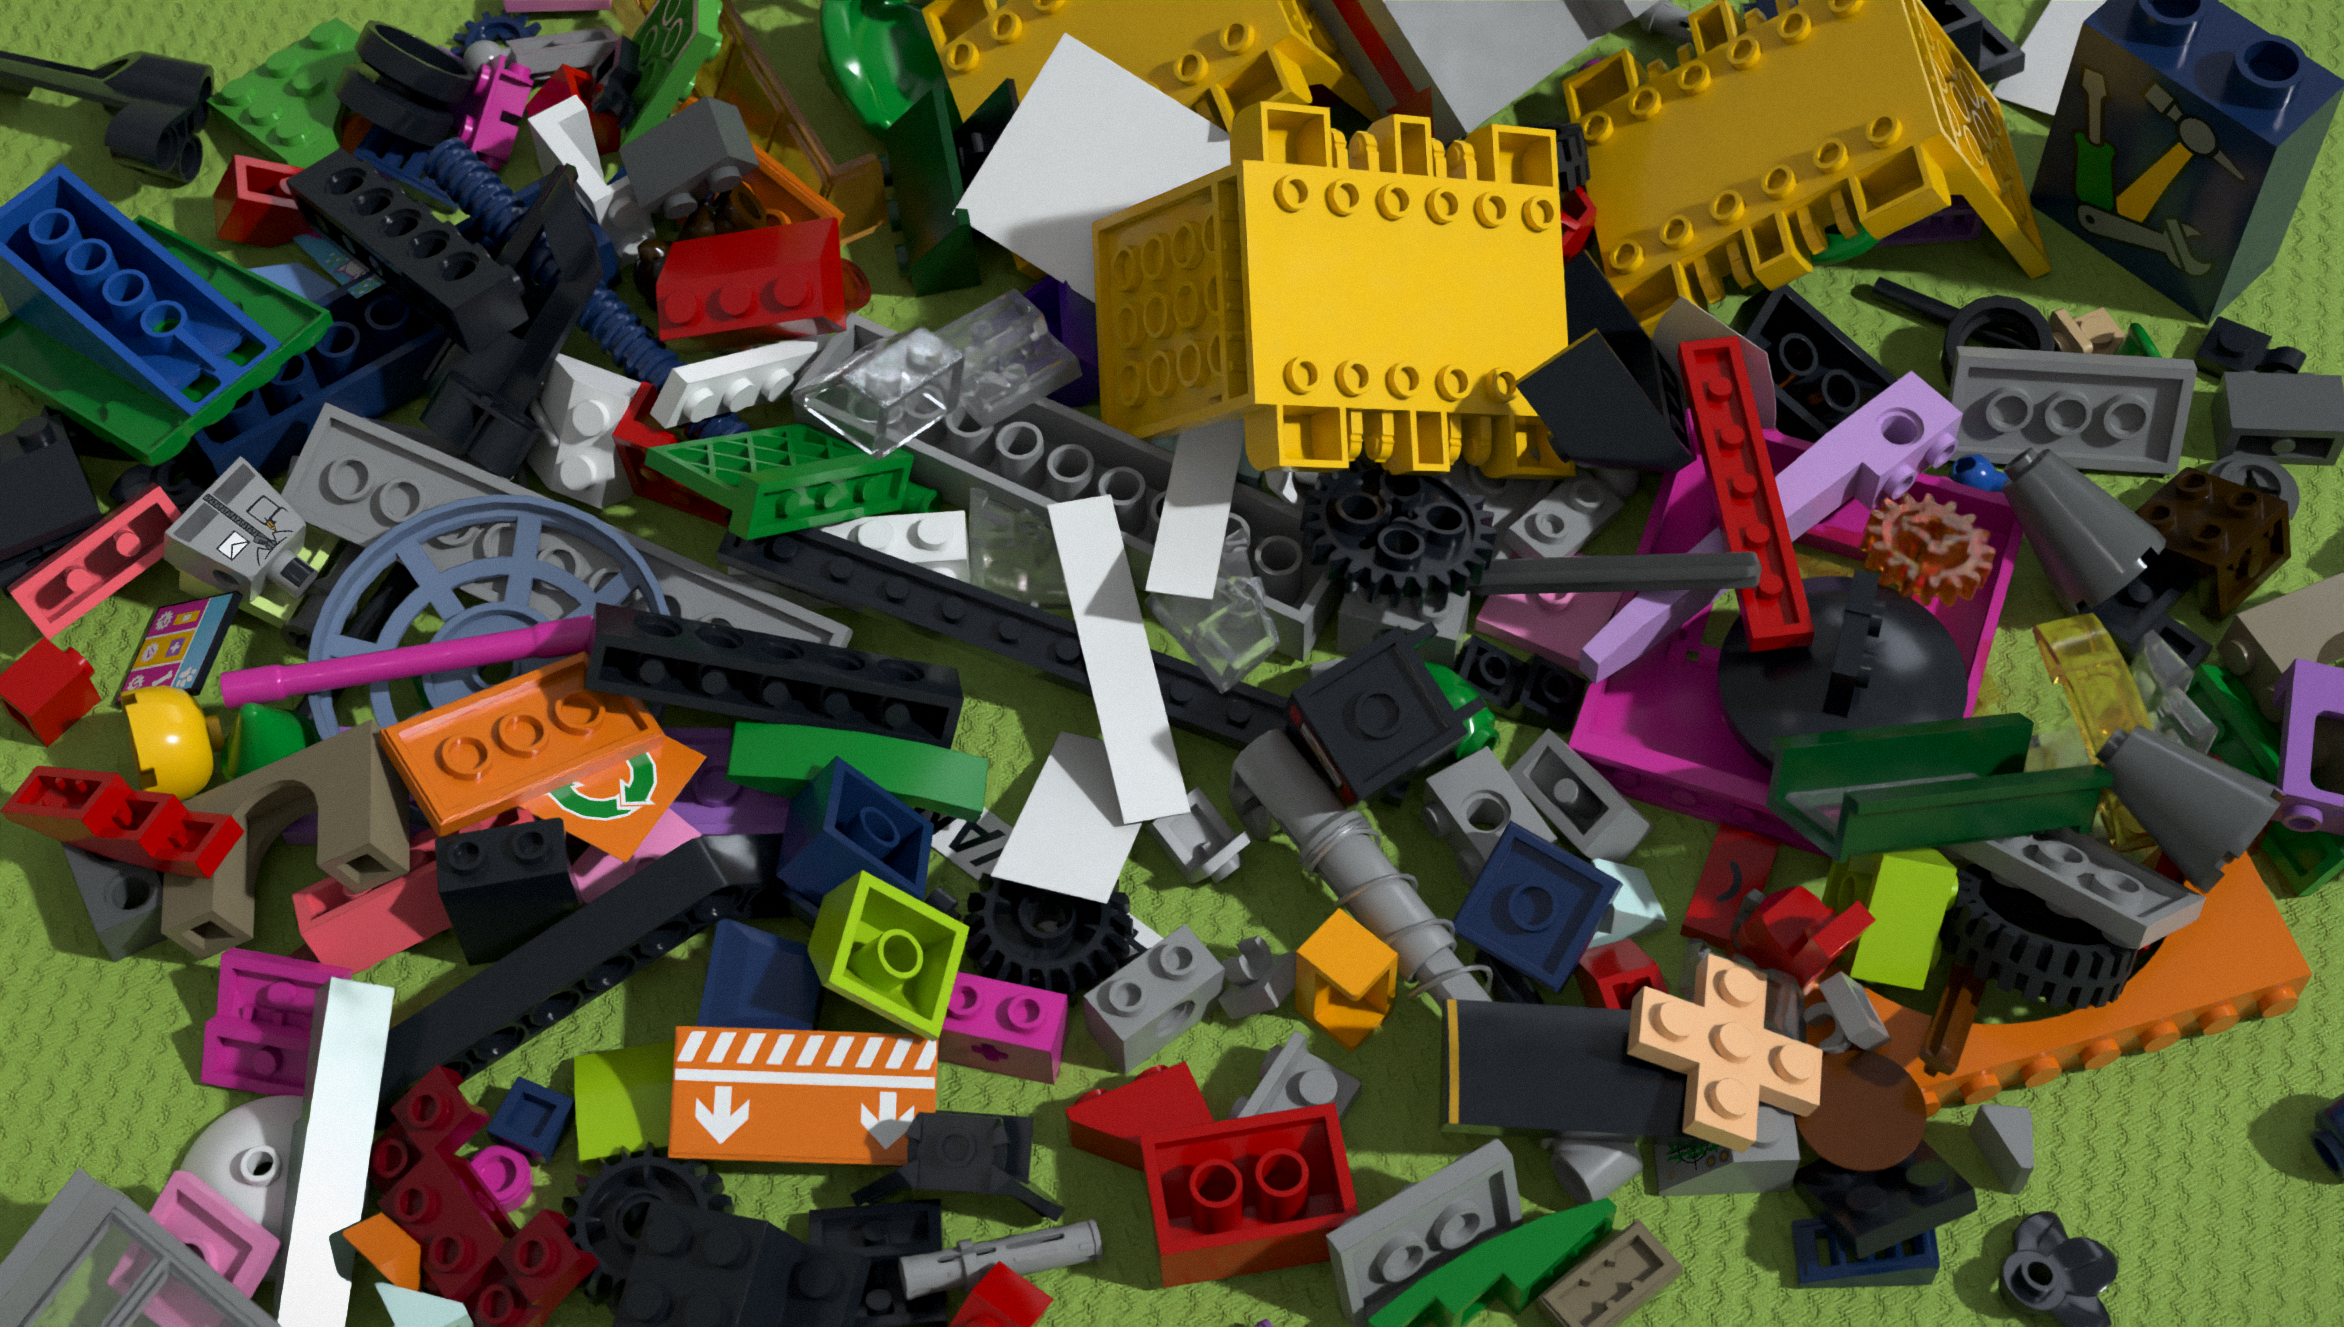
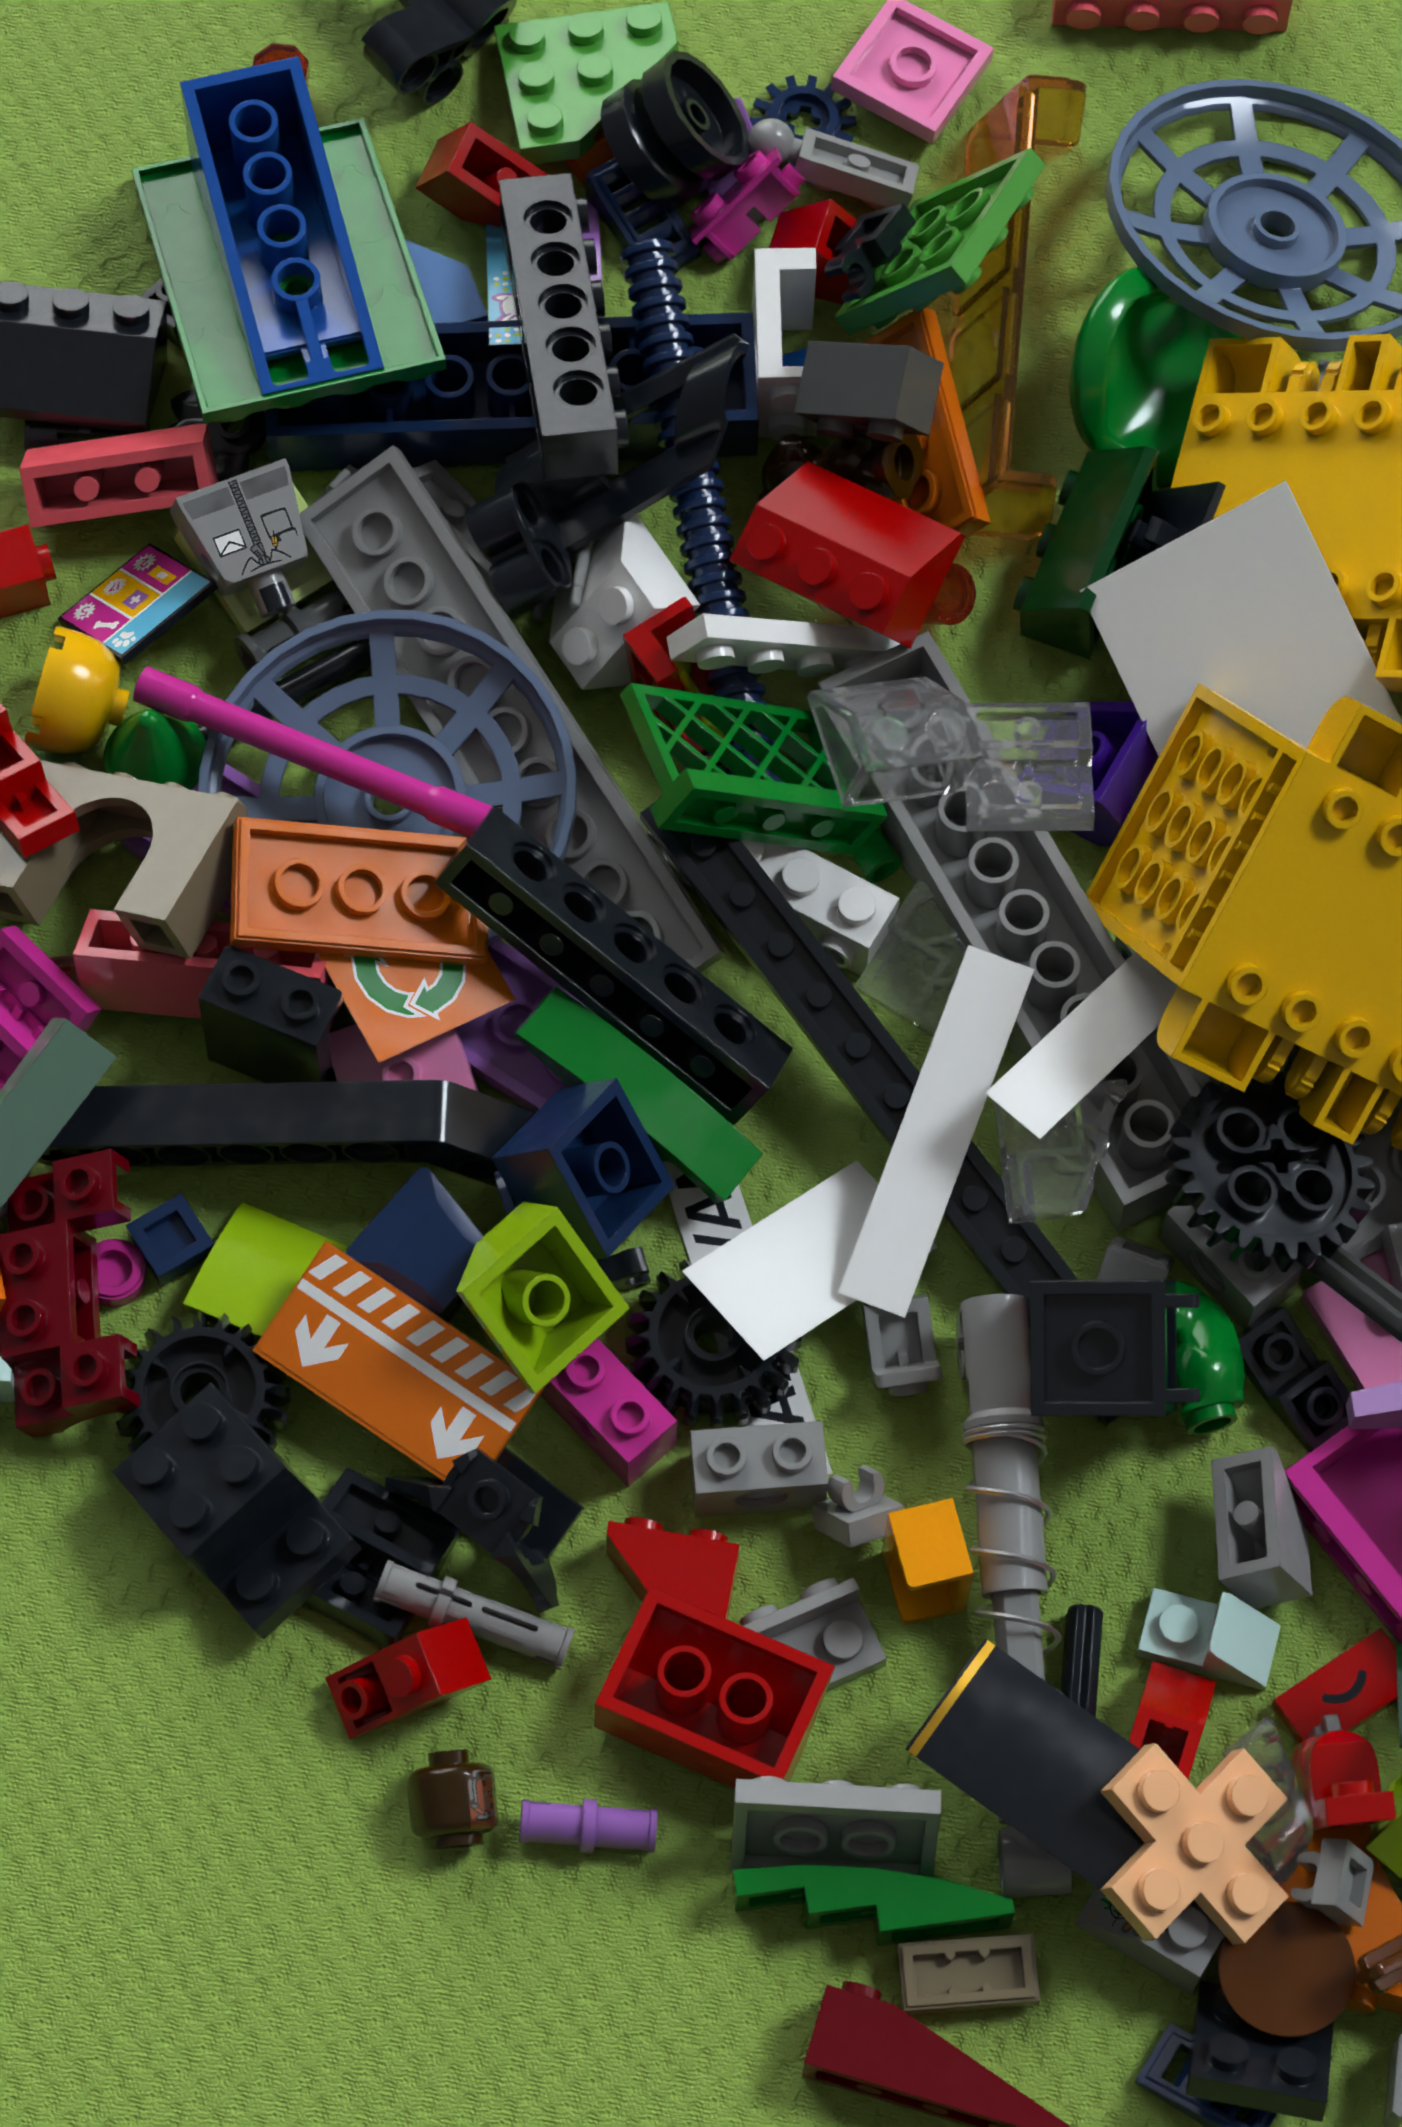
camera: 30 degrees right, 10 degrees up
light grey brick [1420,746,1557,886] -> none
dark blue plate [1448,820,1623,995] -> none

